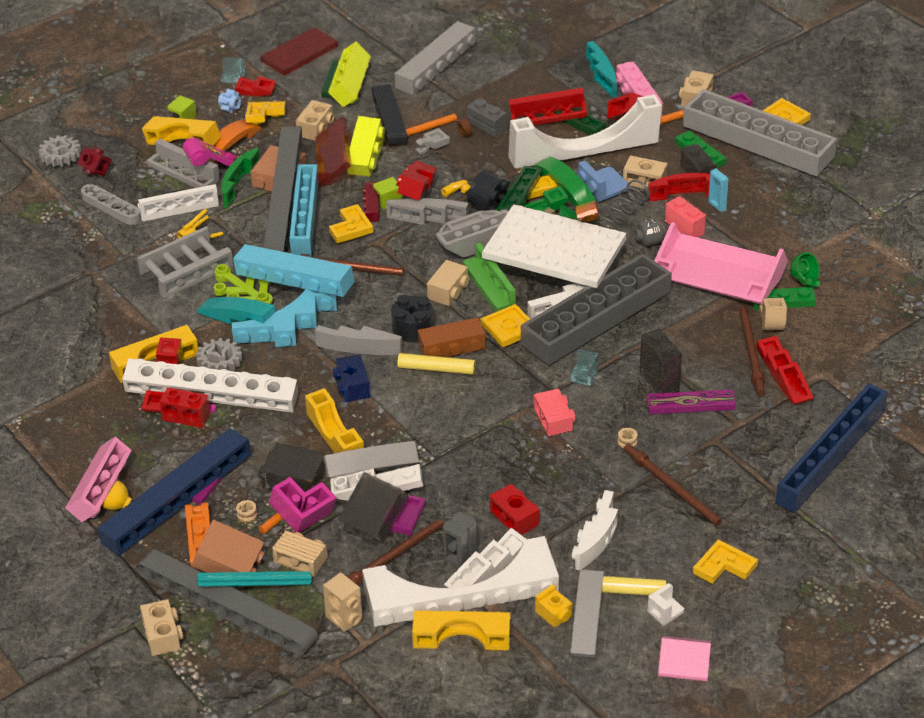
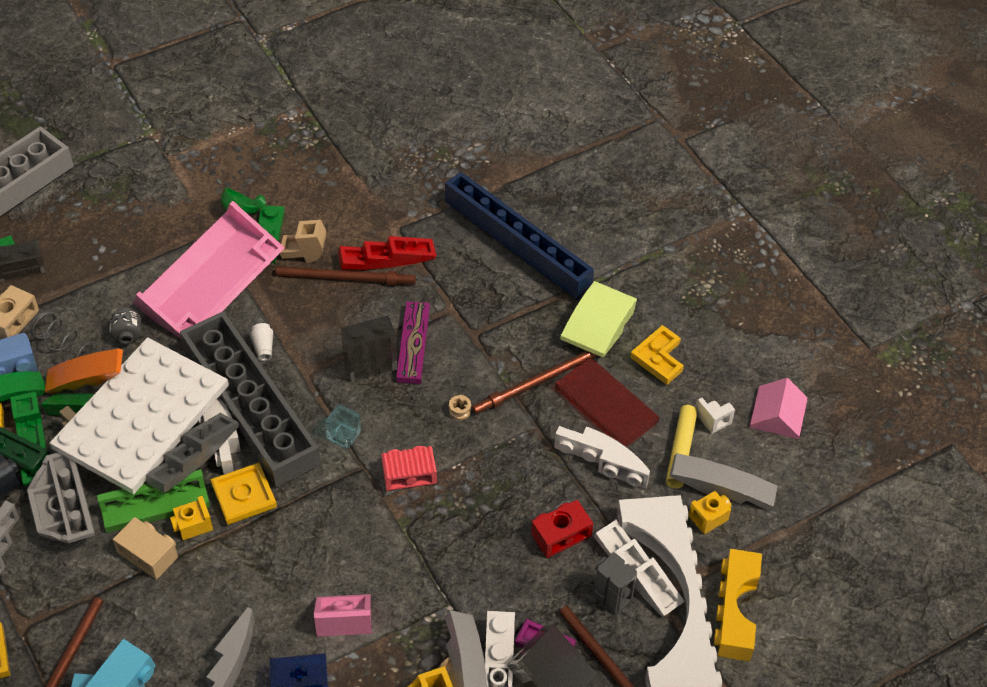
camera: 85 degrees left, 10 degrees up
black brick [391,295,433,342] -> none
light yellow piece [398,353,475,375] -> none
dark orange brick [417,318,485,357] -> none
red slope [648,173,710,202] -> none
coral brick [665,196,706,238] -> none
medium azure tile [708,169,728,212] -> none
none -> dark grey slope [146,413,239,493]
none -> yellow brick [170,496,213,540]
none -> white cone [249,323,273,361]
none -> bright pink slope [314,594,372,637]
none -> clear red tile [555,357,660,447]
none -> yellowish green slope [560,281,637,358]

